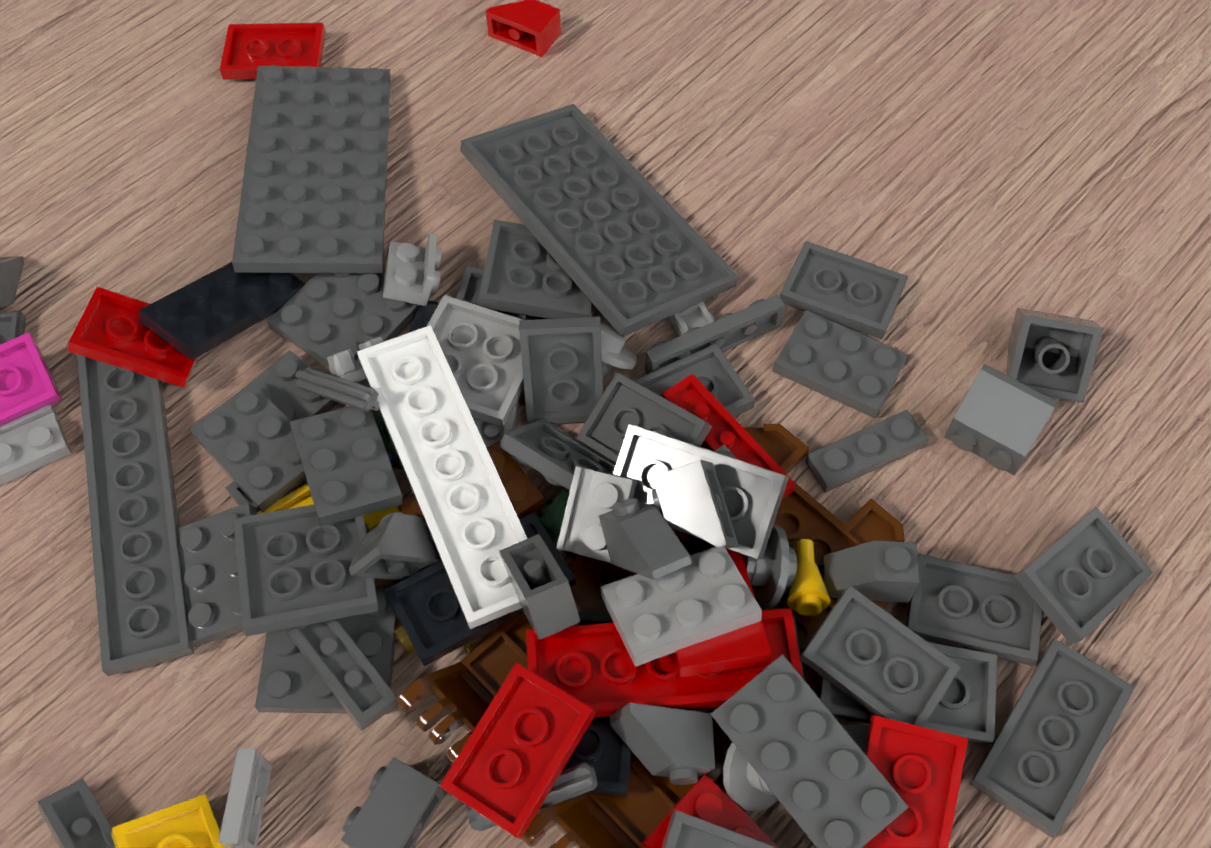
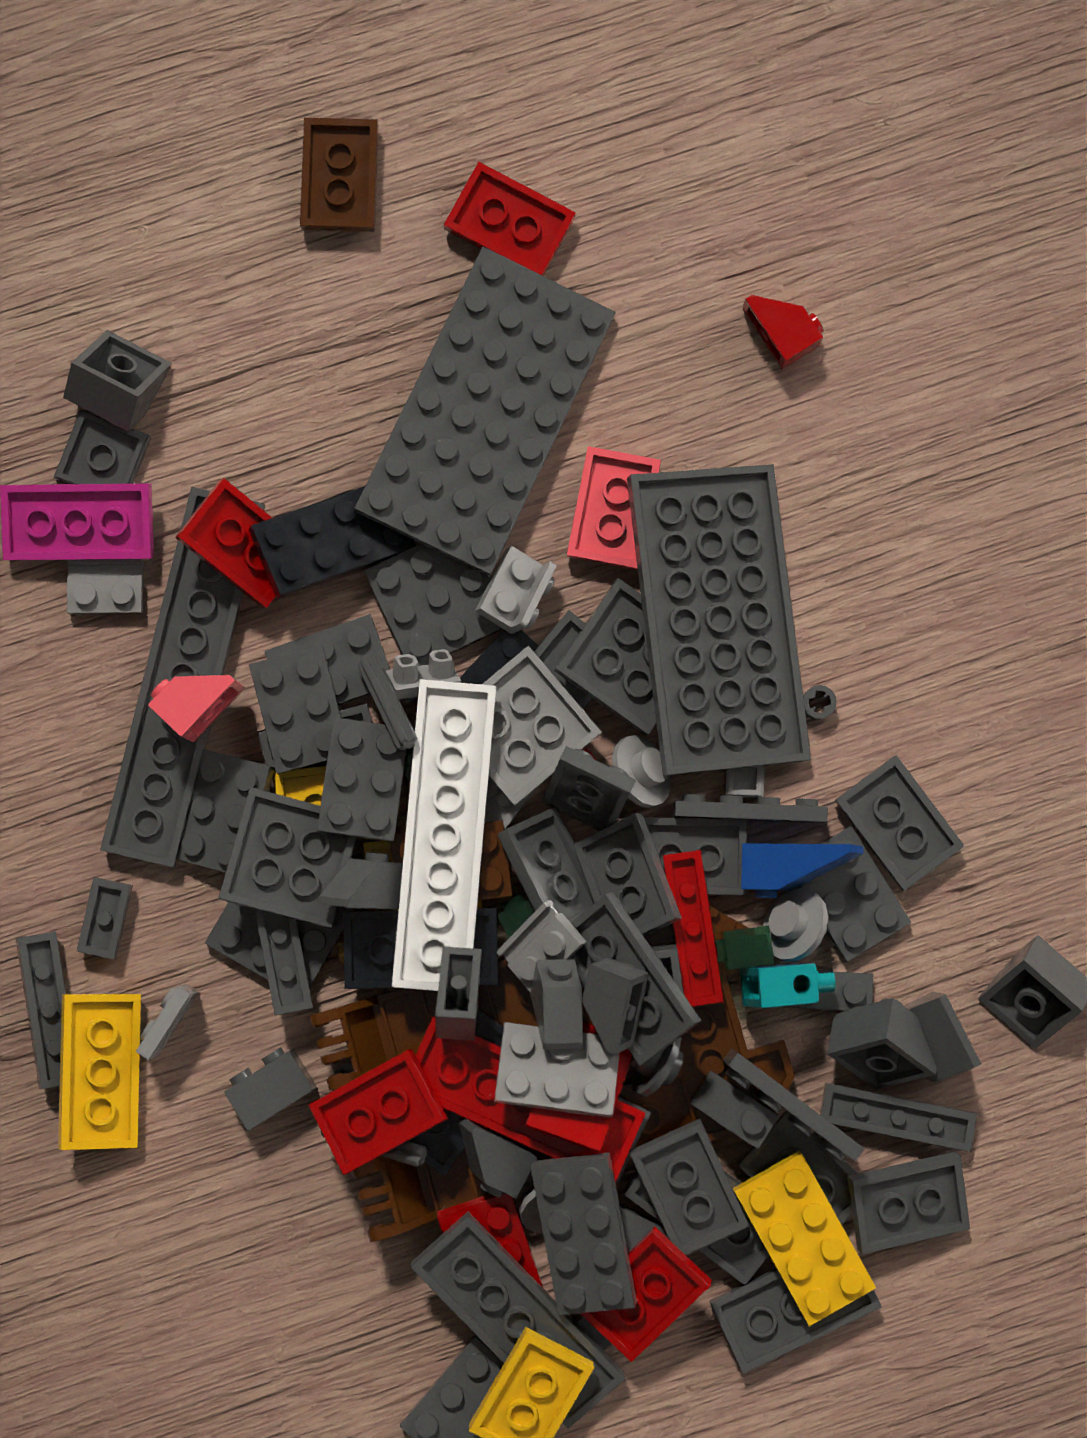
camera: 30 degrees right, 25 degrees up
yellow cone [787,539,831,616] -> none
none -> dark grey plate [77,877,133,959]
none -> coral slope [148,675,245,743]
none -> reddish brown plate [300,117,379,232]
none -> coral plate [567,446,661,571]
none -> clear green brick [715,926,774,970]
none -> dark grey plate [723,1048,864,1162]
none -> yellow plate [732,1150,876,1326]
none -> teal torso [740,963,836,1008]
none -> blue slope [741,843,864,898]
none -> light grey piece [762,888,828,962]
none -> dark grey bush [803,685,837,720]
none -> dark grey plate [819,1082,977,1152]
none -> dark grey slope [827,998,937,1090]

